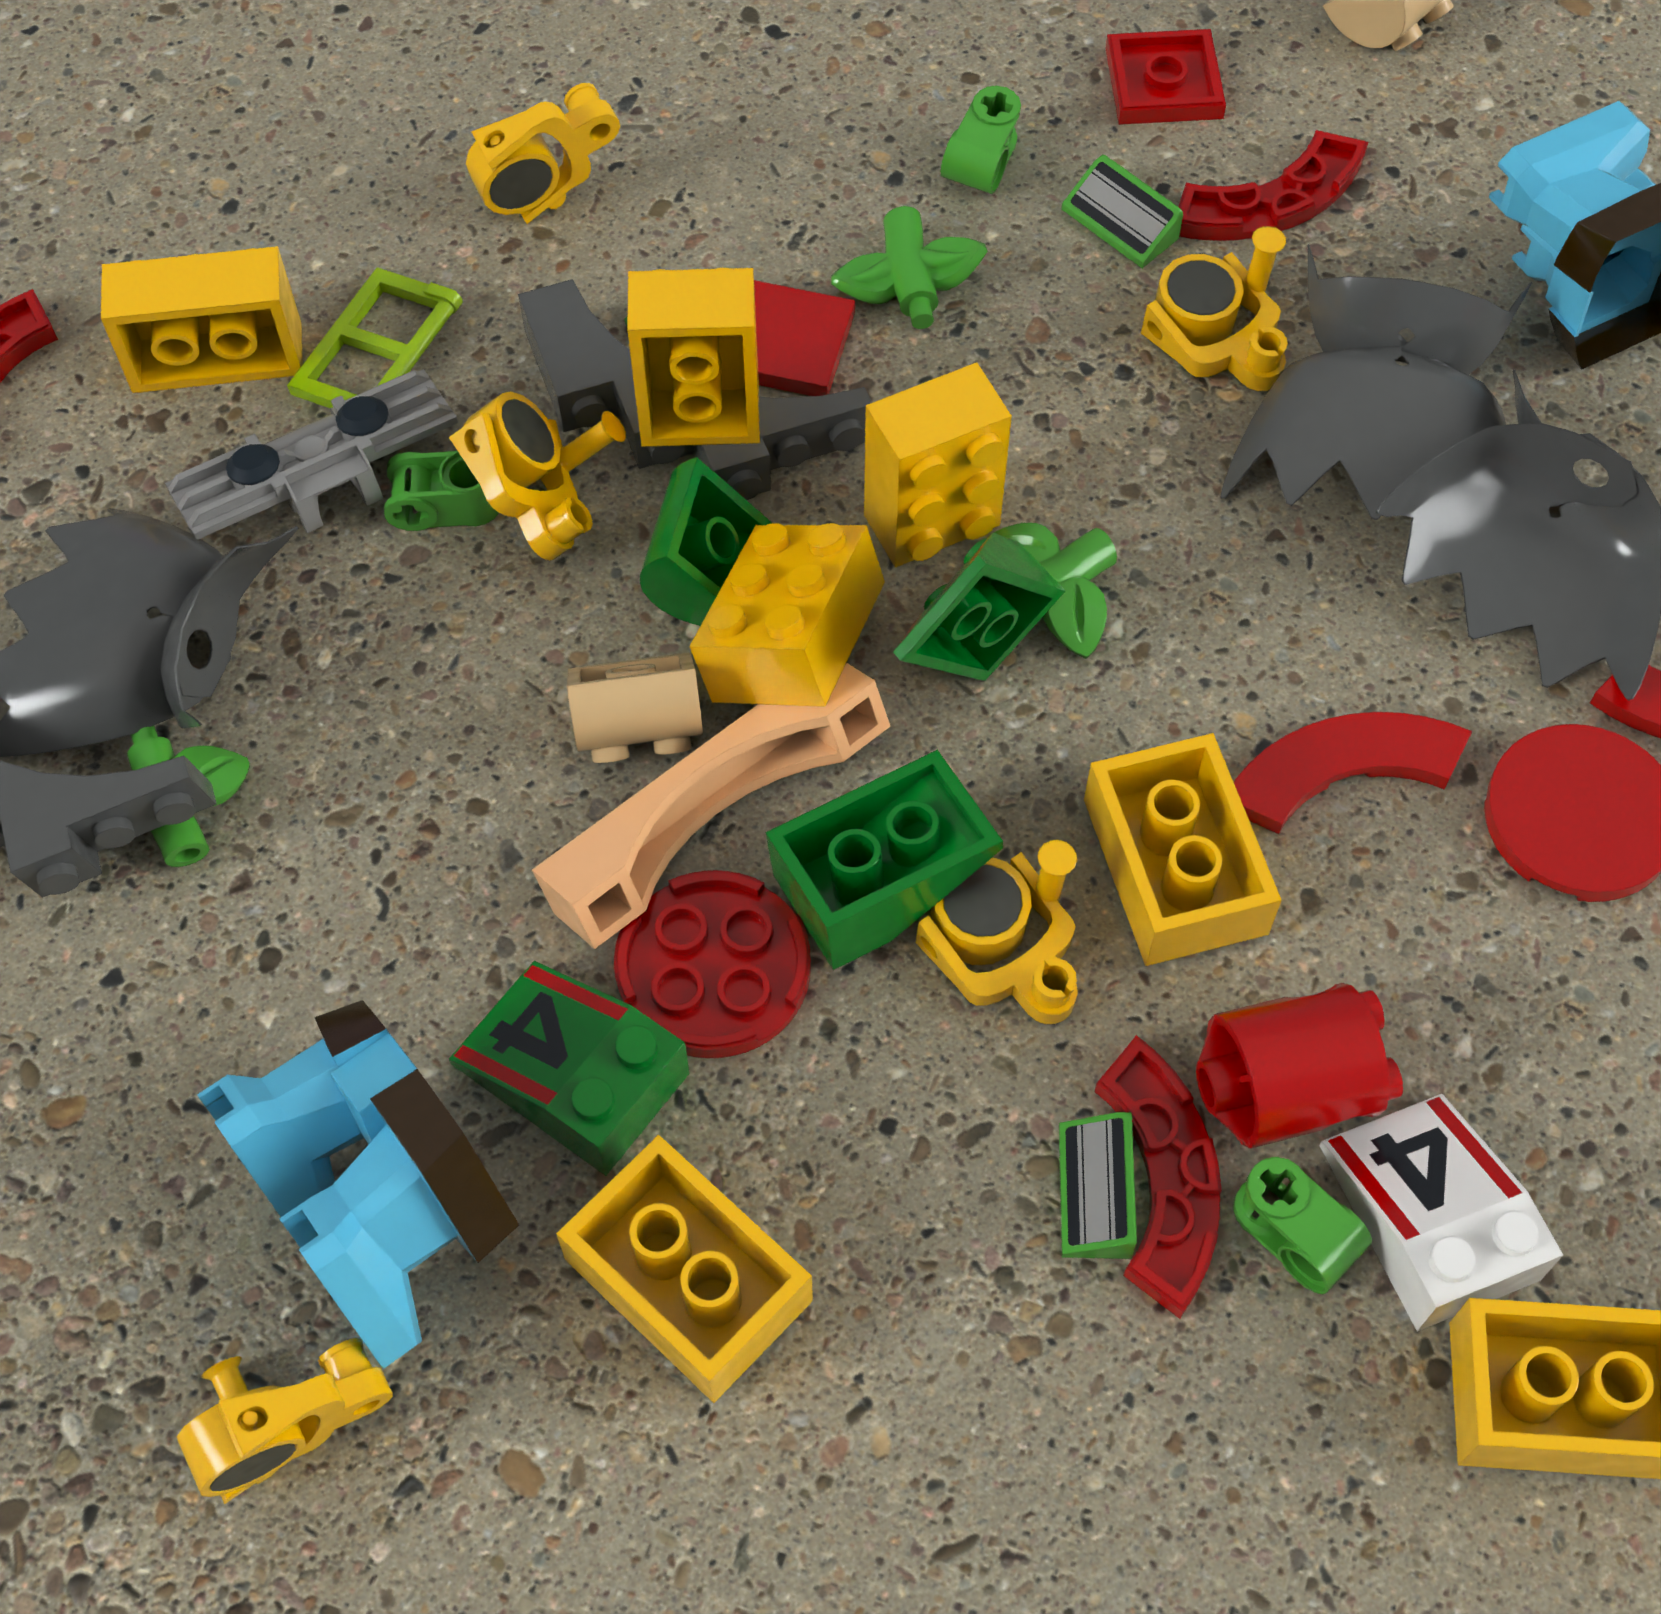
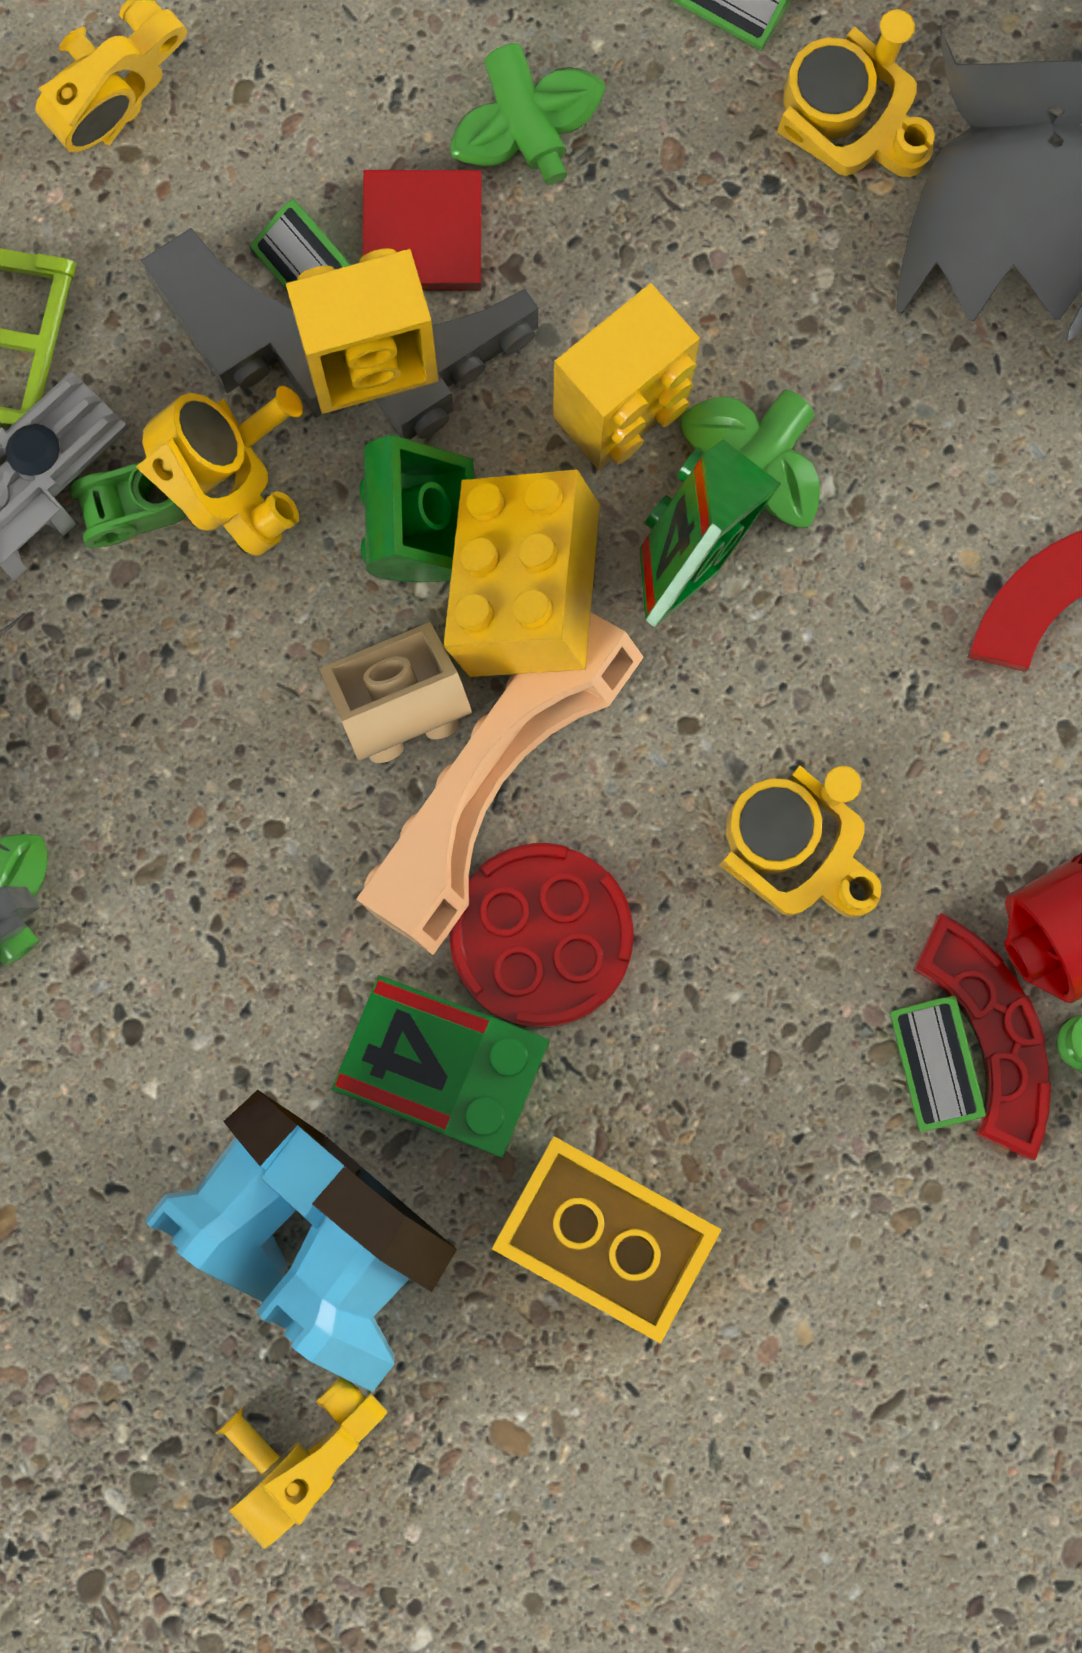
camera: 15 degrees left, 20 degrees up
green slope [765,749,1003,970] -> none
yellow brick [1084,733,1282,966] -> none

